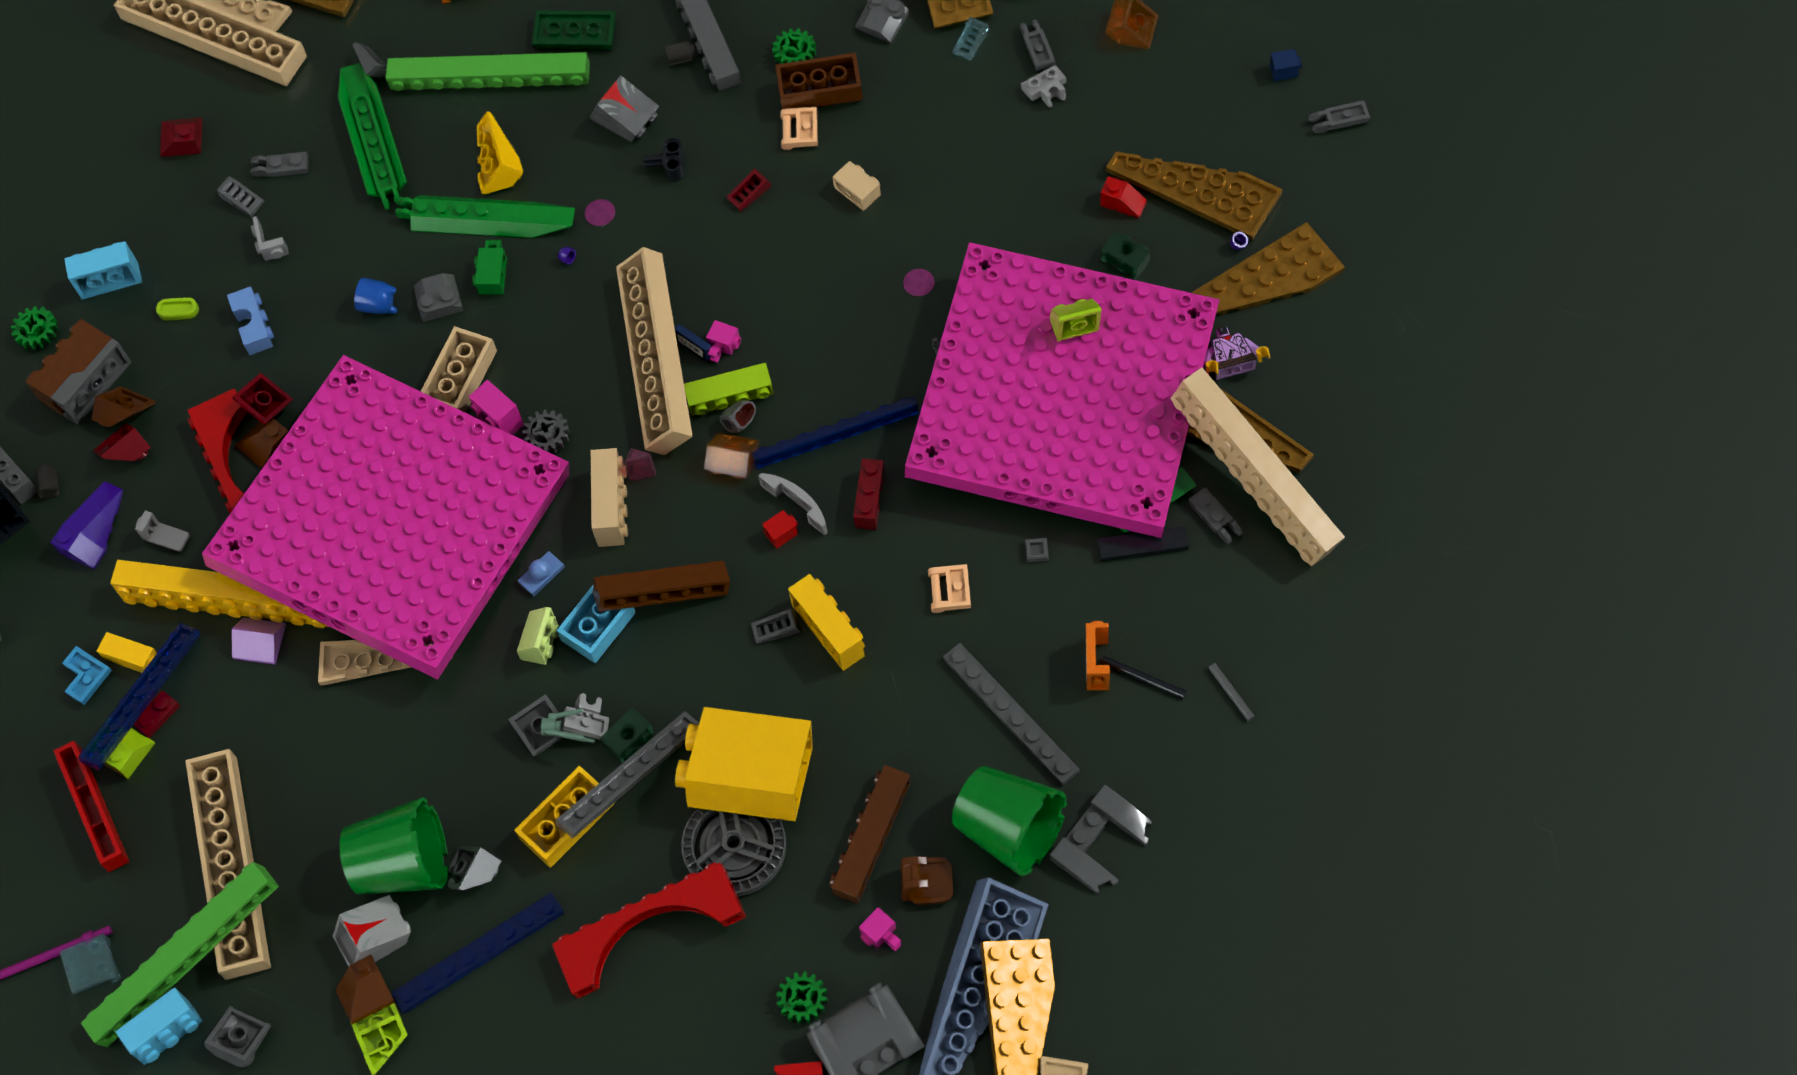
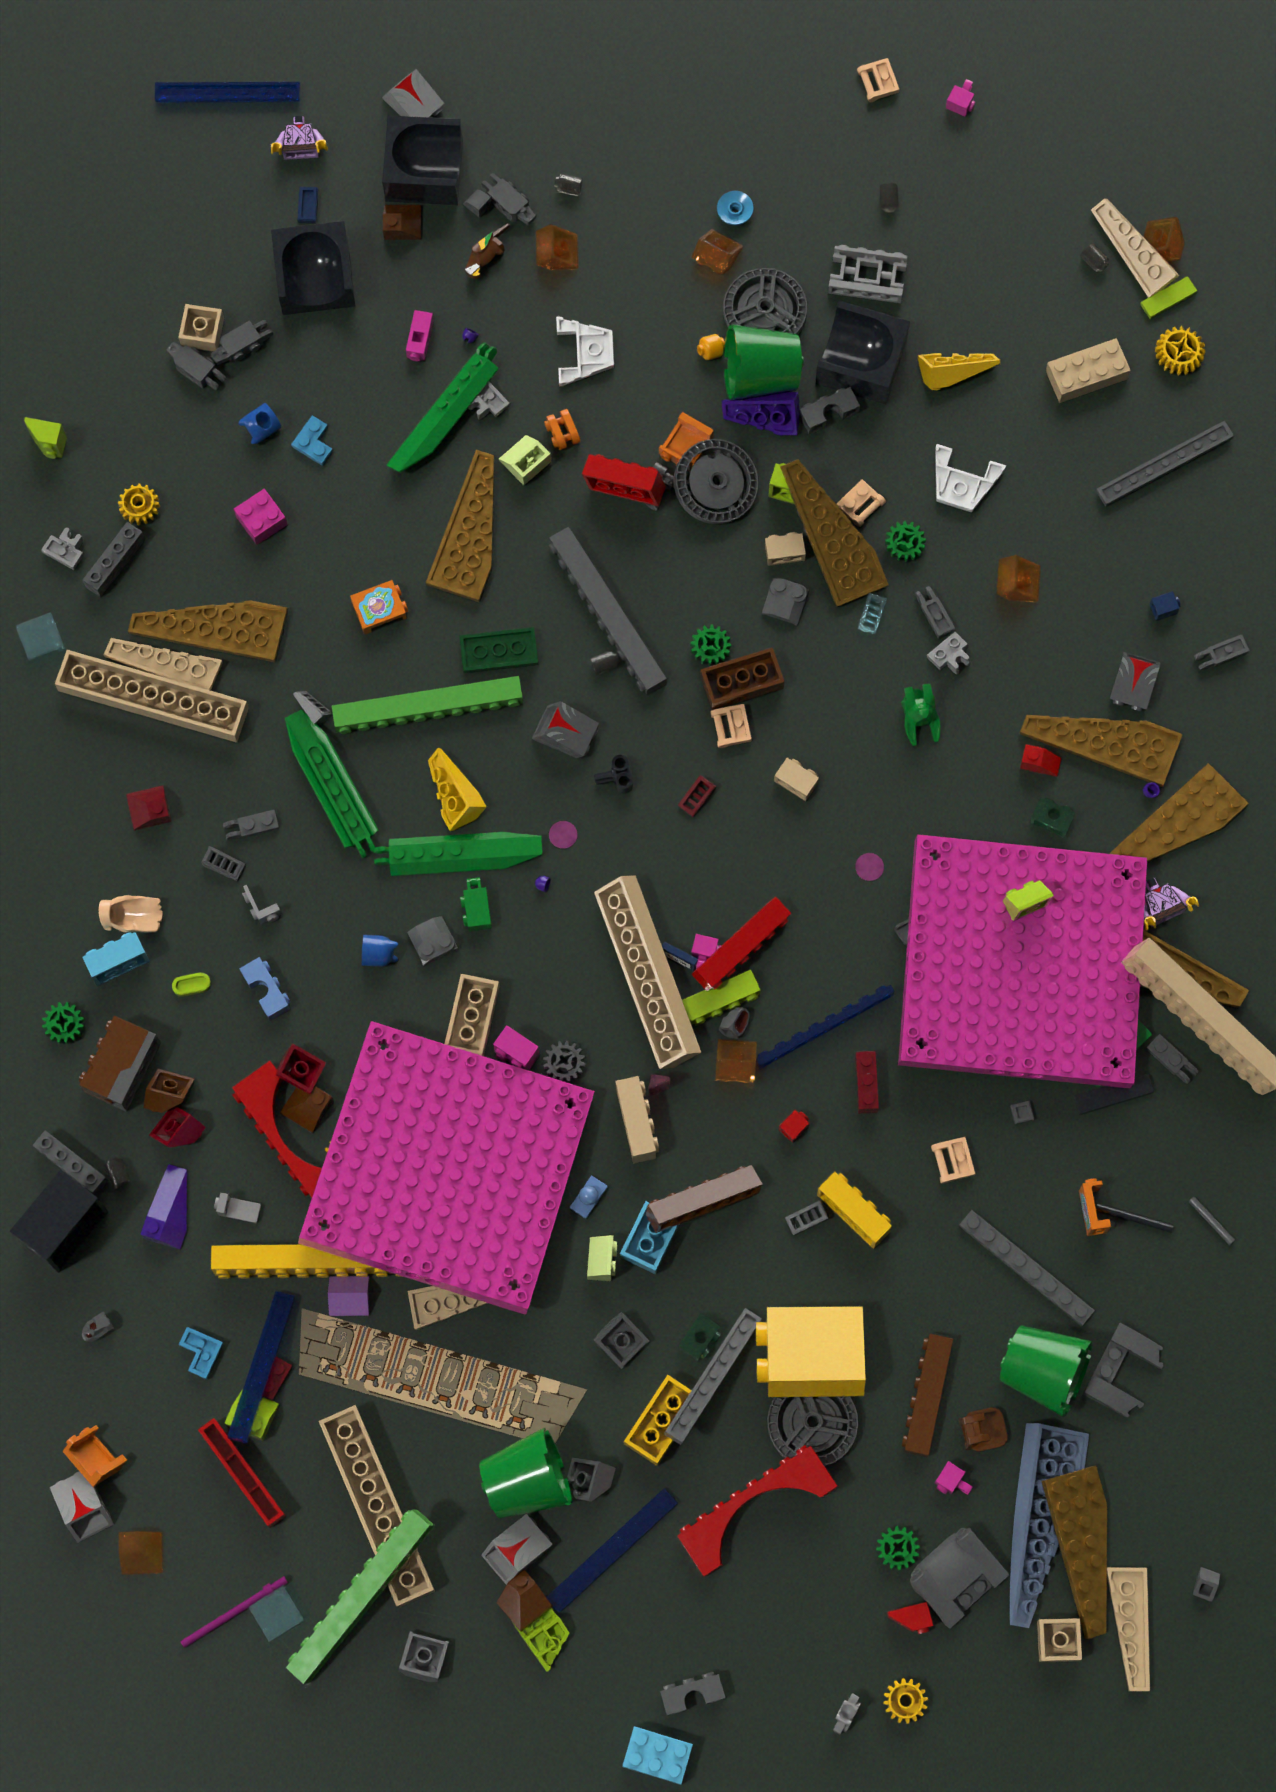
camera: 15 degrees left, 10 degrees up
yellow brick [97,632,160,675] -> none
medium azure brick [116,987,203,1065] -> none
sand green plant [541,708,595,743] -> none
light grey plate [561,693,609,741] -> none
light grey slope [758,473,828,536] -> none
none -> light nougat hair [99,895,163,932]
none -> sticker [299,1308,587,1443]
none -> red brick [691,897,791,991]
none -> green piece [901,684,941,746]
none -> dark grey slope [1110,652,1160,711]

